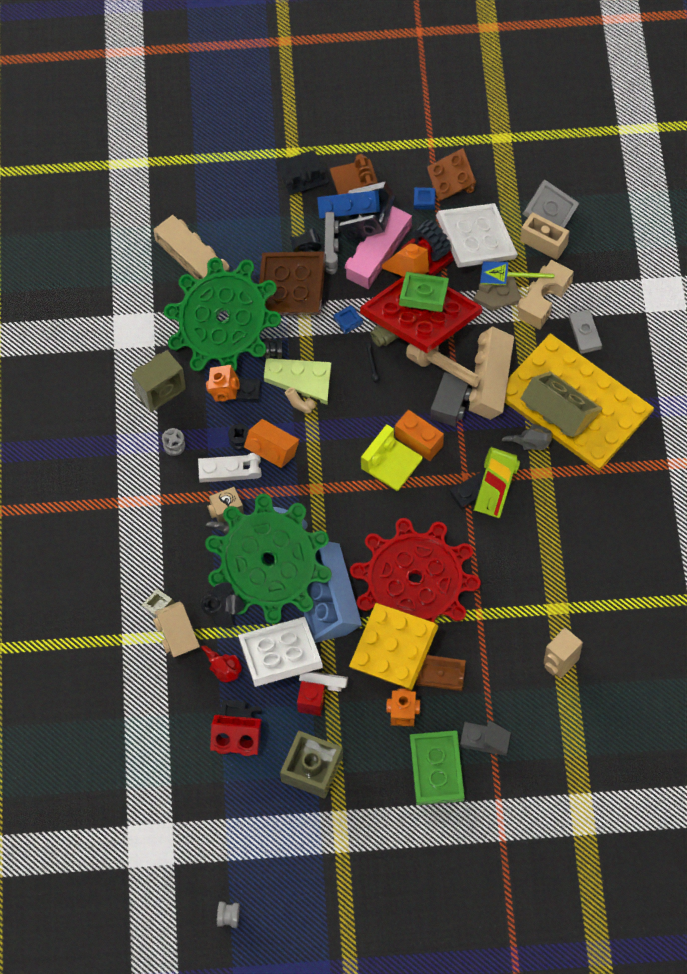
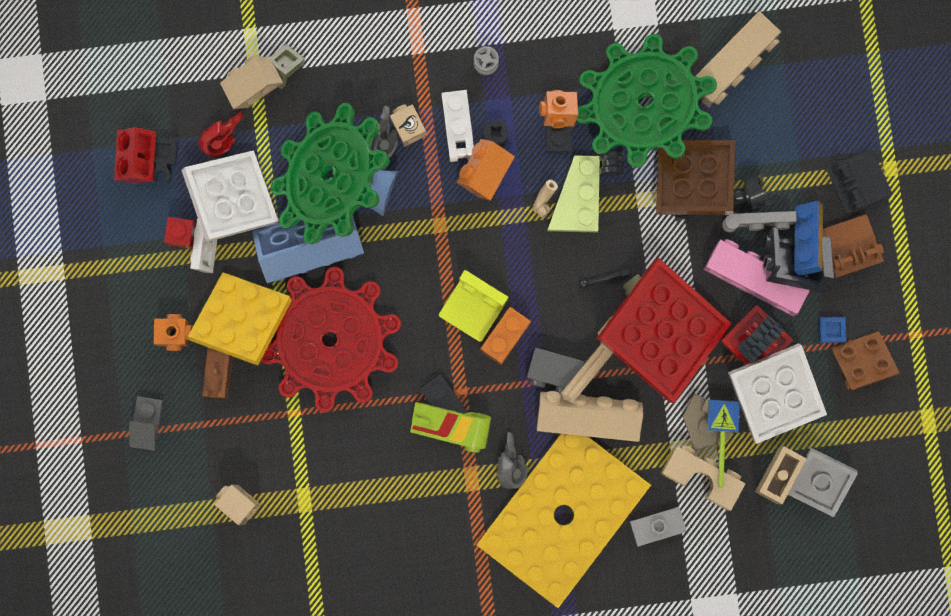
camera: 85 degrees right, 20 degrees up
olive brick [131,350,186,413] -> none
black plate [201,582,245,628] -> none
olive brick [280,730,343,798] -> none
blue tile [333,305,363,334] -> none
orange slope [382,243,429,277] -> none
bright green plate [399,272,449,312] -> none
bright green plate [410,731,464,805] -> none
olive slope [520,371,603,437] -> none

